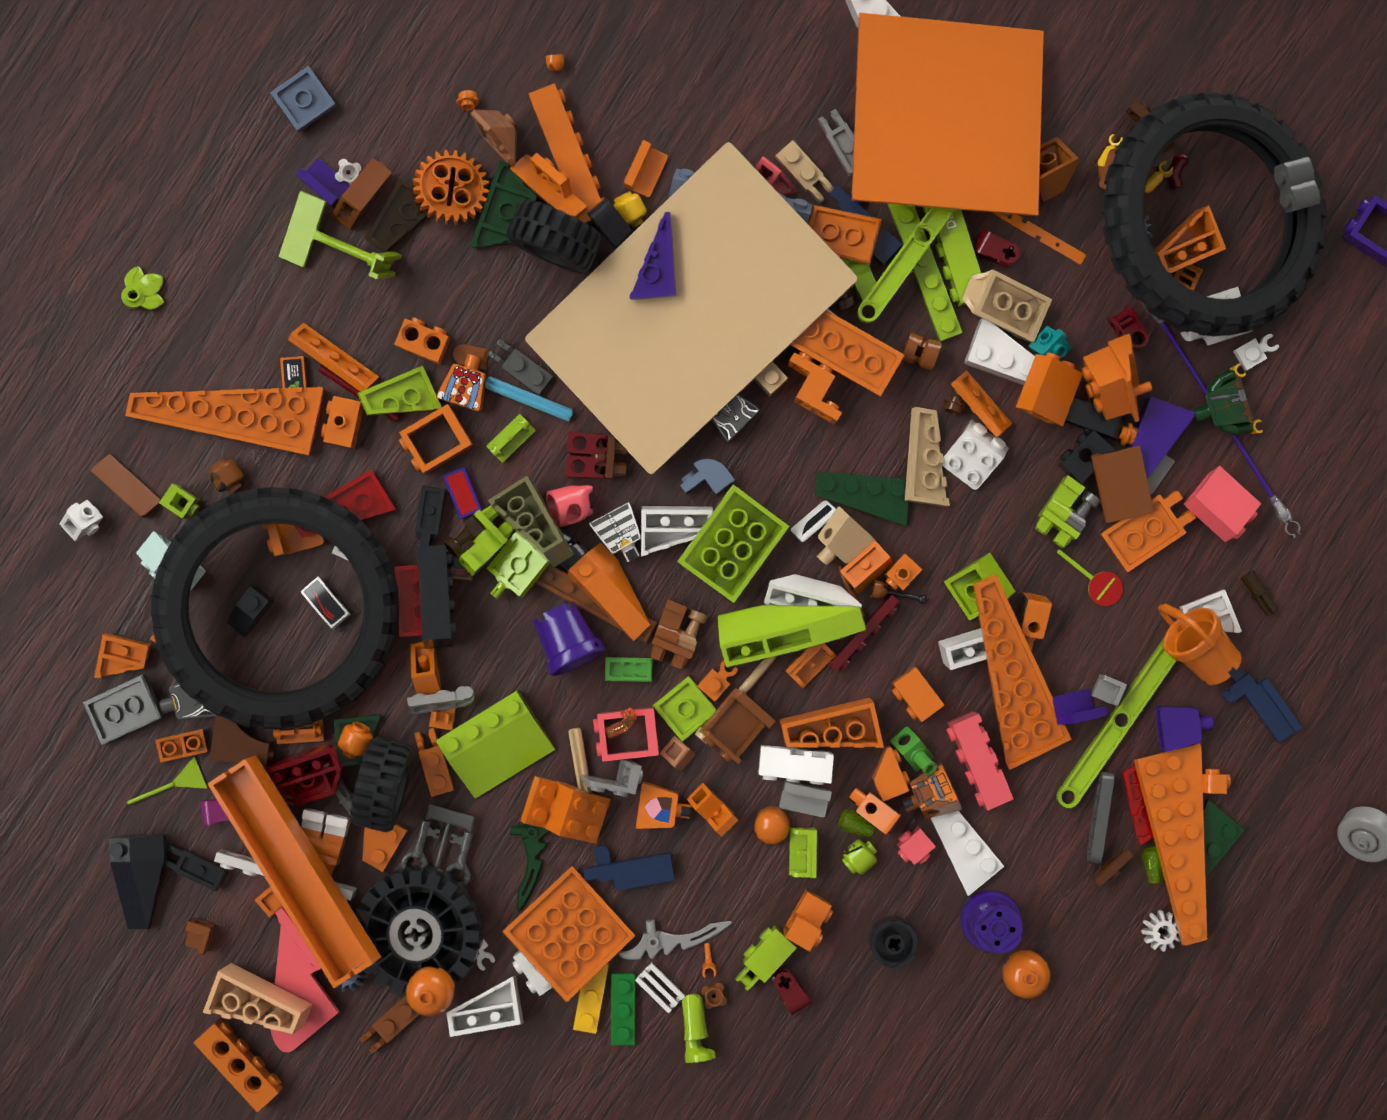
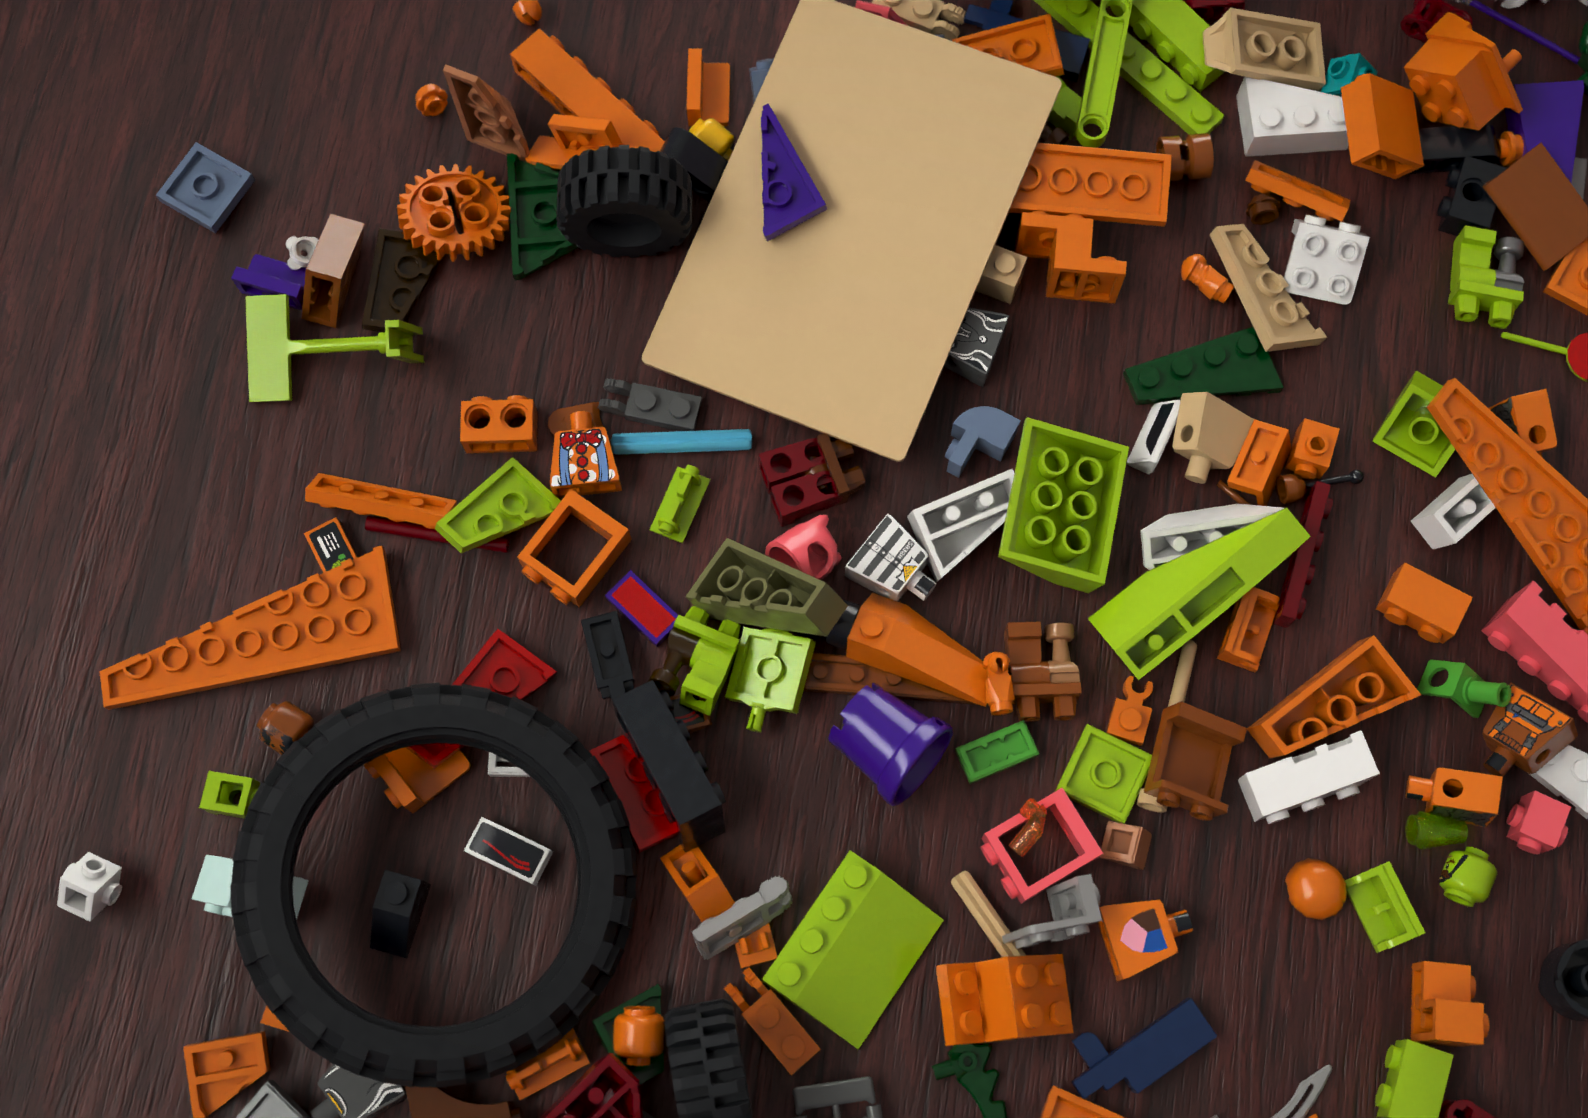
camera: 20 degrees left, 15 degrees down
dark orange slope [90,454,161,518] -> none
lime plate [121,267,164,310] -> none
orange brick [321,396,364,449] -> none
orange brick [687,783,738,837] -> none
light grey panel [779,780,832,817] -> none
orange slope [872,746,910,802] -> none
none -> orange arm [982,652,1015,715]
none -> orange arm [1181,254,1234,304]

